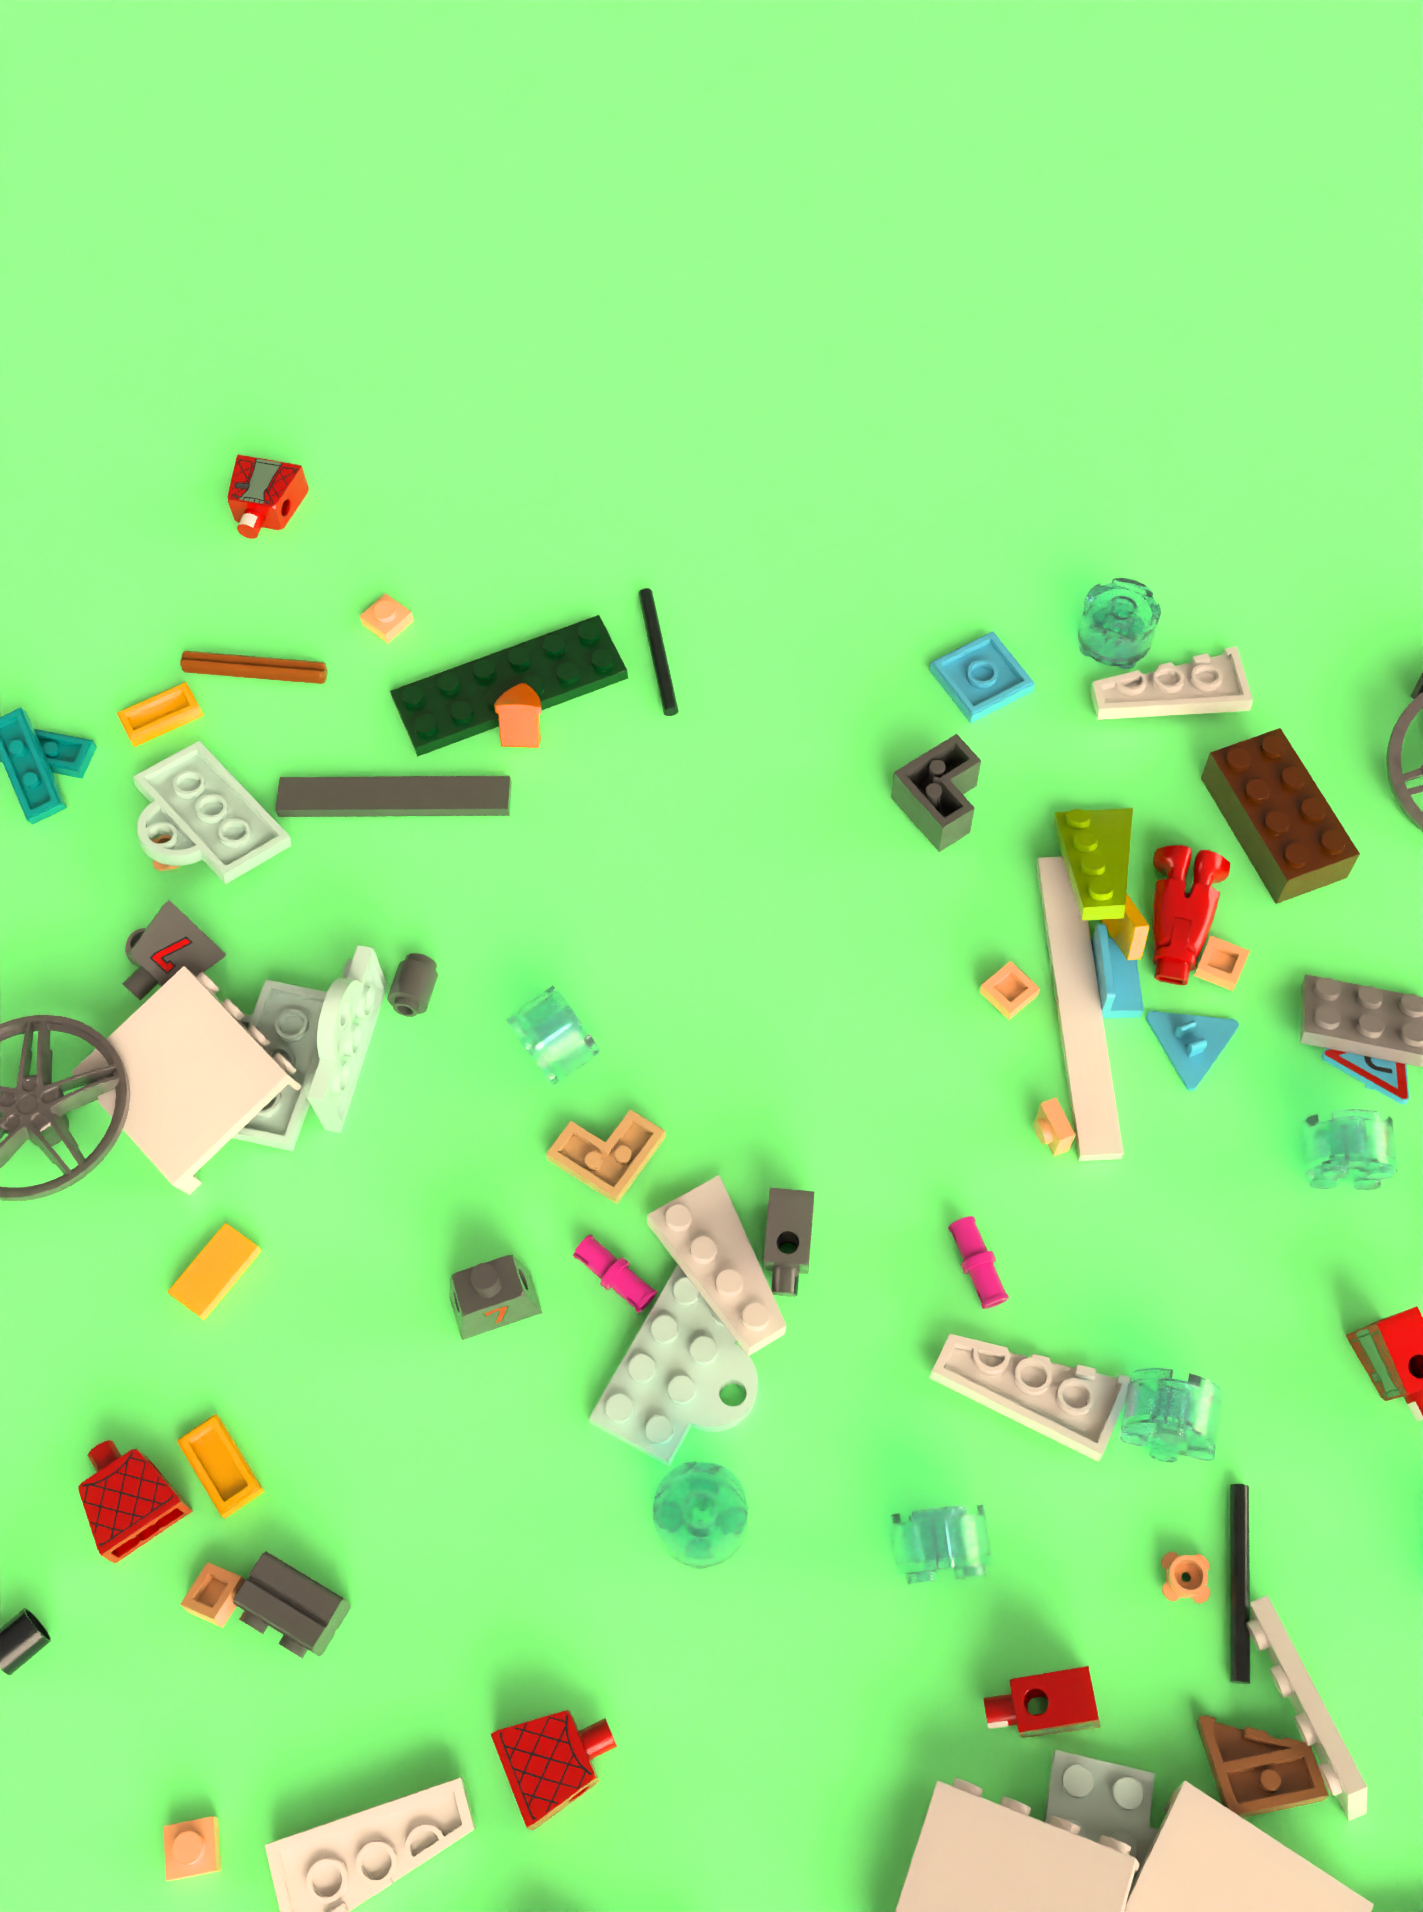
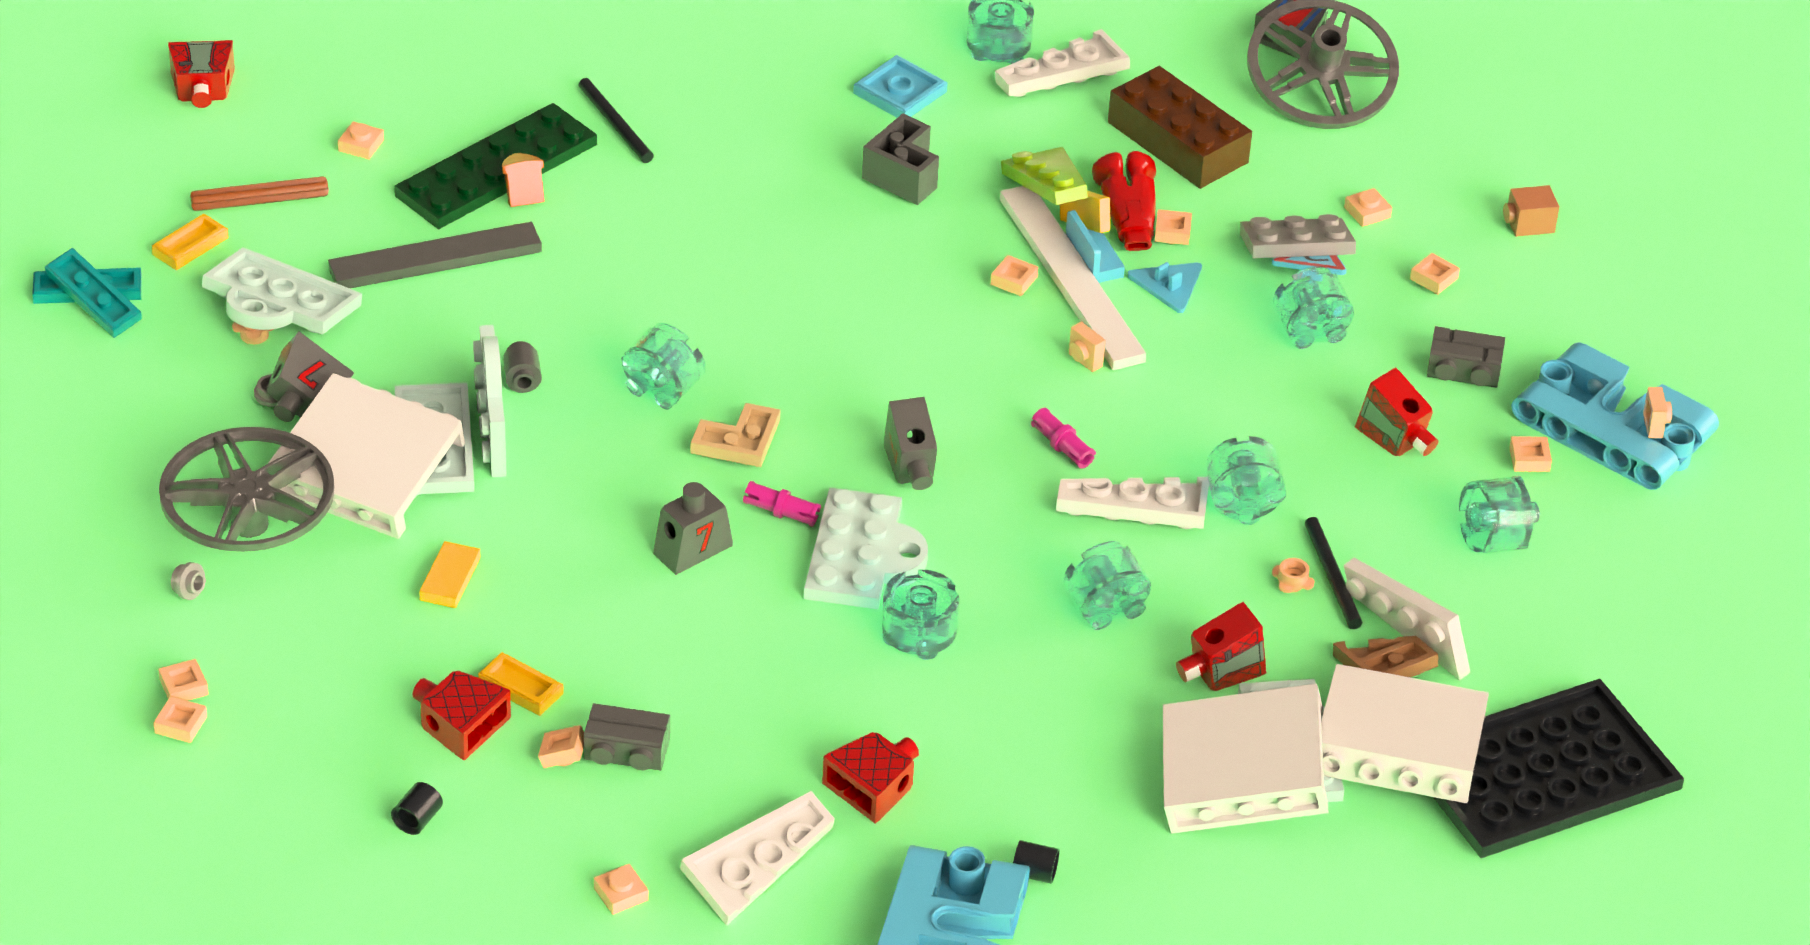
camera: 25 degrees left, 20 degrees down
white wing [647,1175,787,1356] -> none

